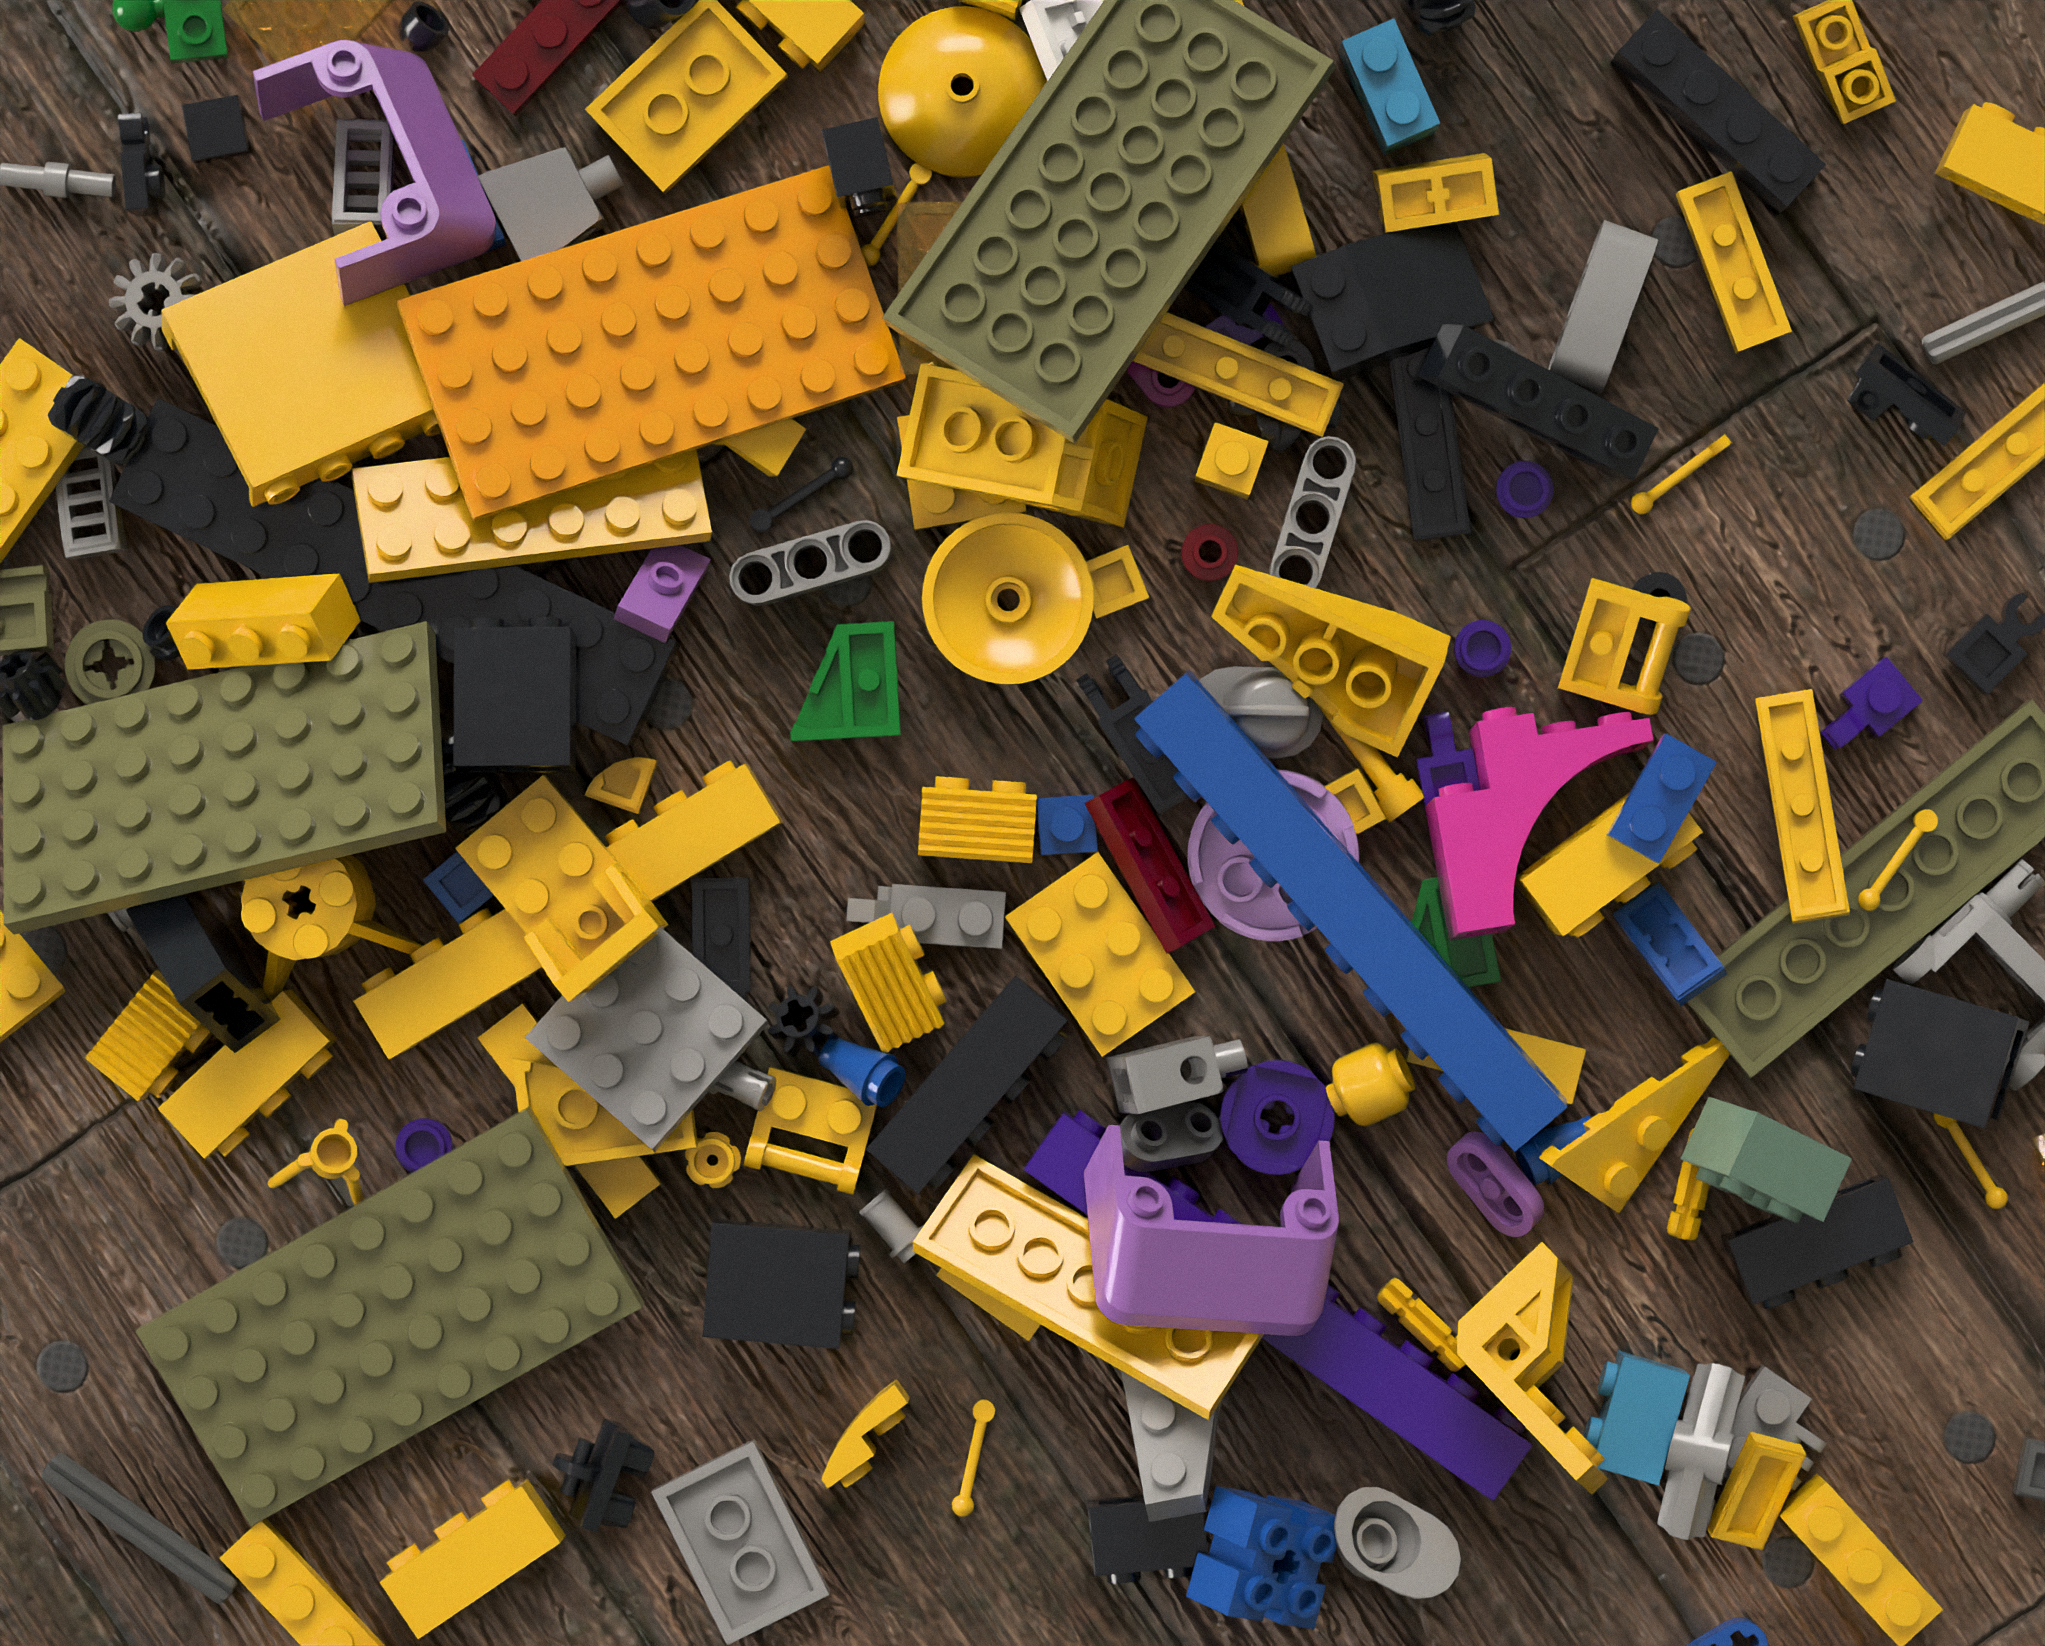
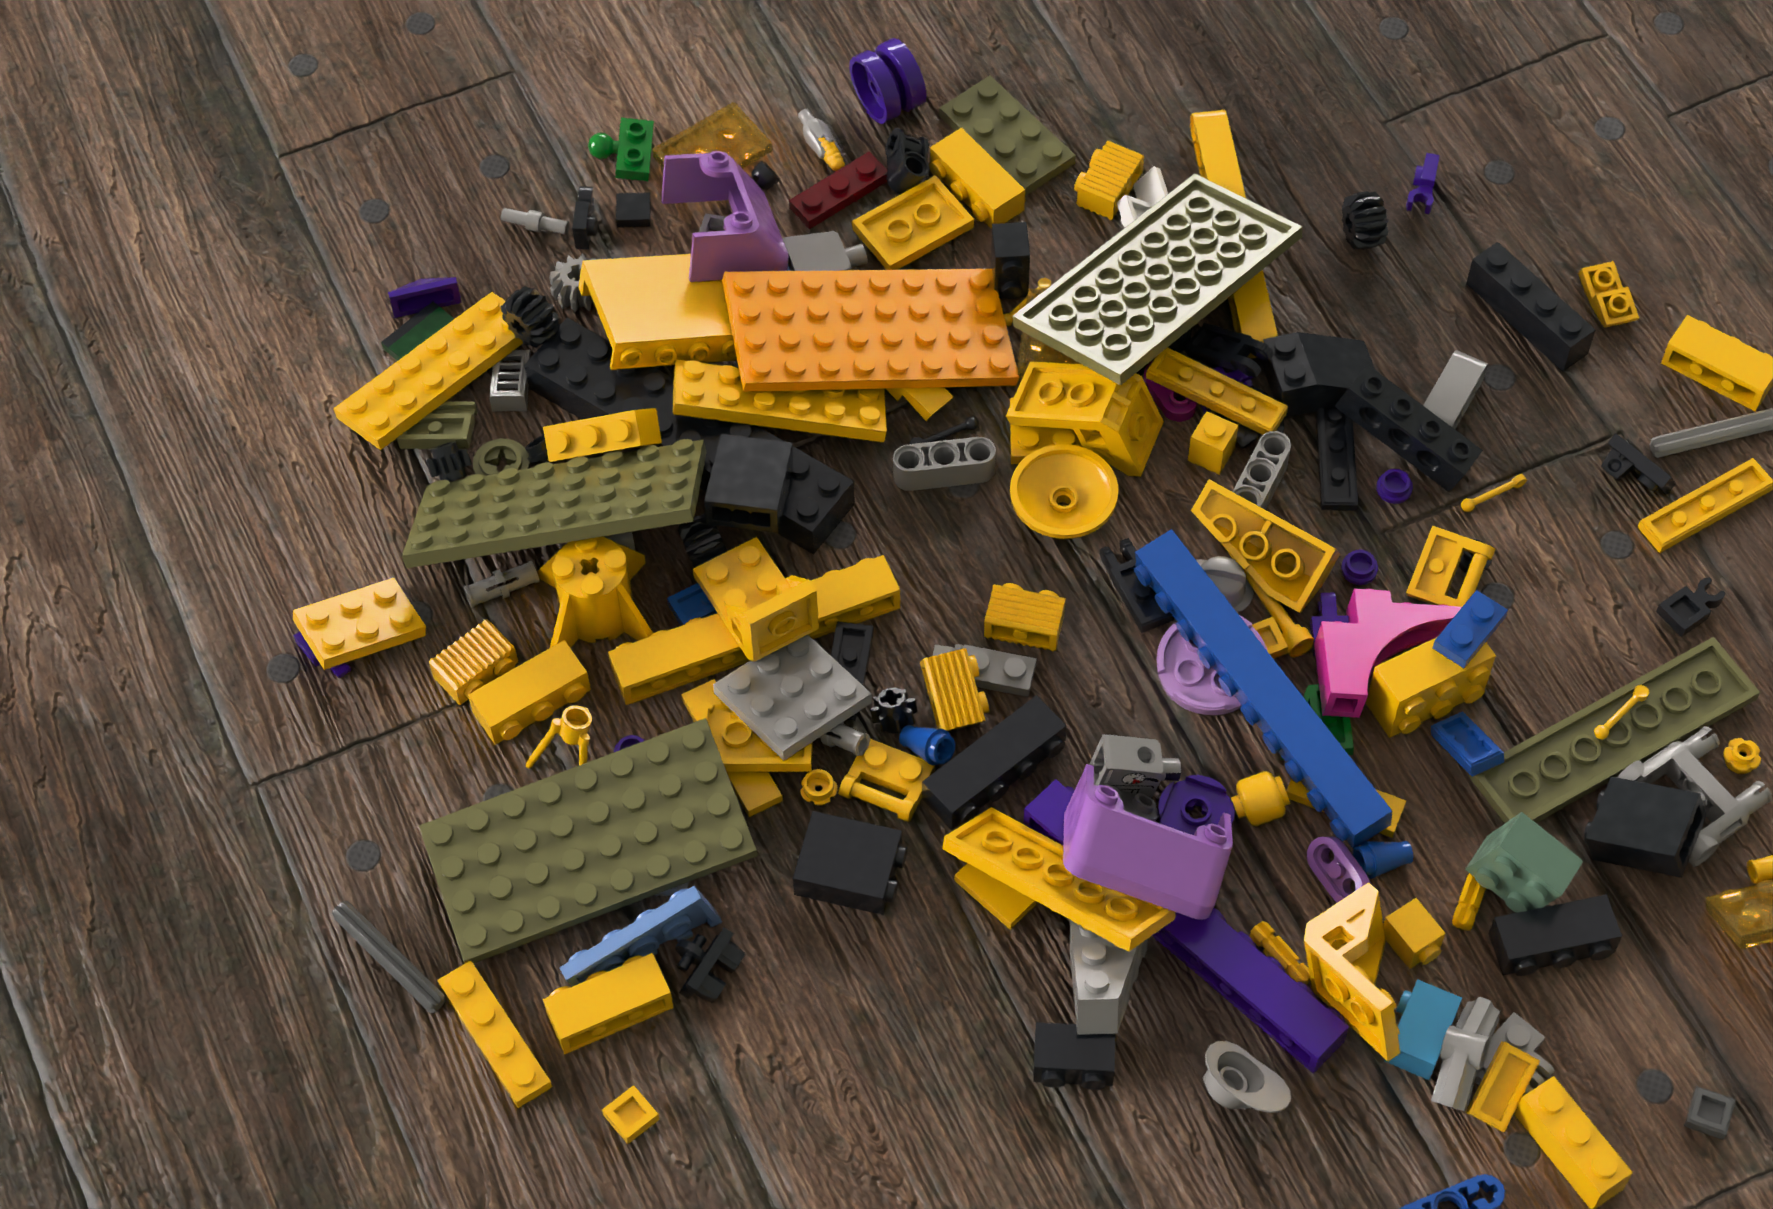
camera: 10 degrees right, 30 degrees down
black brick [126,893,281,1053] -> none
yellow tile [584,757,658,814] -> none
medium lavender plate [613,545,711,643] -> none
light grey plate [651,1439,830,1645] -> none
green wing [790,621,901,742] -> none
yellow slope [821,1379,909,1488] -> none
light grey pin [859,1189,924,1263] -> none
yellow dish [878,6,1047,178] -> none
yellow hinge [952,1399,995,1517] -> none
yellow plate [1005,852,1195,1057] -> none
blue plate [1037,794,1098,855] -> none
dark red plate [1084,777,1215,954] -> none
yellow plate [1086,545,1149,620] -> none
dark red plate [1181,524,1238,581] -> none
blue brick [1186,1486,1337,1629] -> none
dark azure brick [1338,18,1440,156] -> none
yellow hinge [1372,153,1499,233] -> none
yellow wing [1539,1037,1730,1213] -> none
yellow plate [1676,171,1792,354] -> none
yellow tile [1755,689,1850,924] -> none
dark purple plate [1820,657,1923,750] -> none
yellow hinge [1933,1113,2008,1209] -> none
none -> medium blue wing [559,886,722,986]
none -> yellow brick [1383,898,1446,969]

